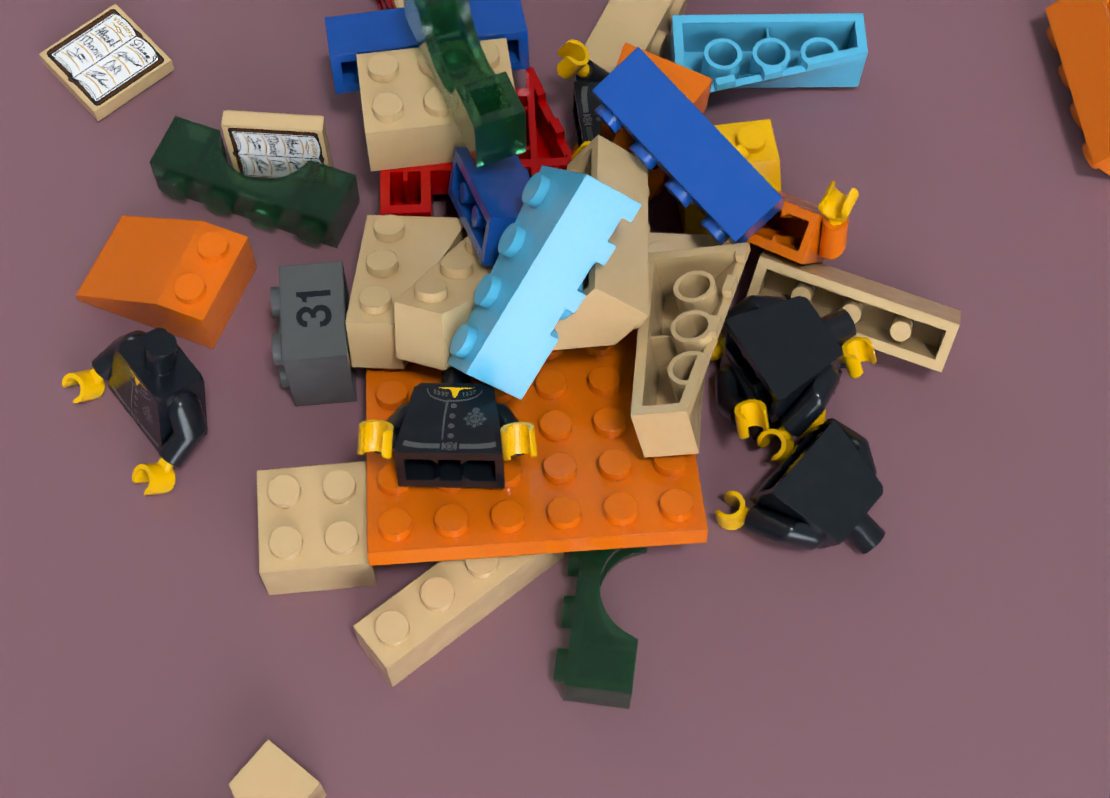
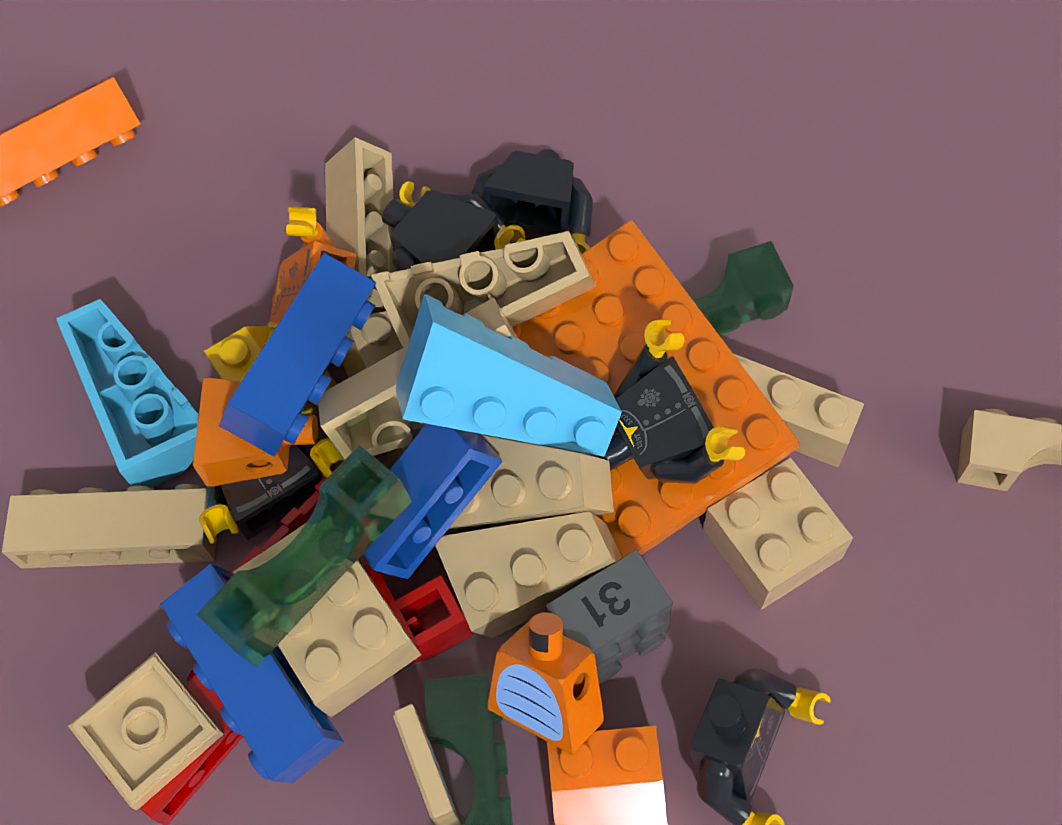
camera: 110 degrees left, 0 degrees up
none -> orange torso [488,613,604,755]

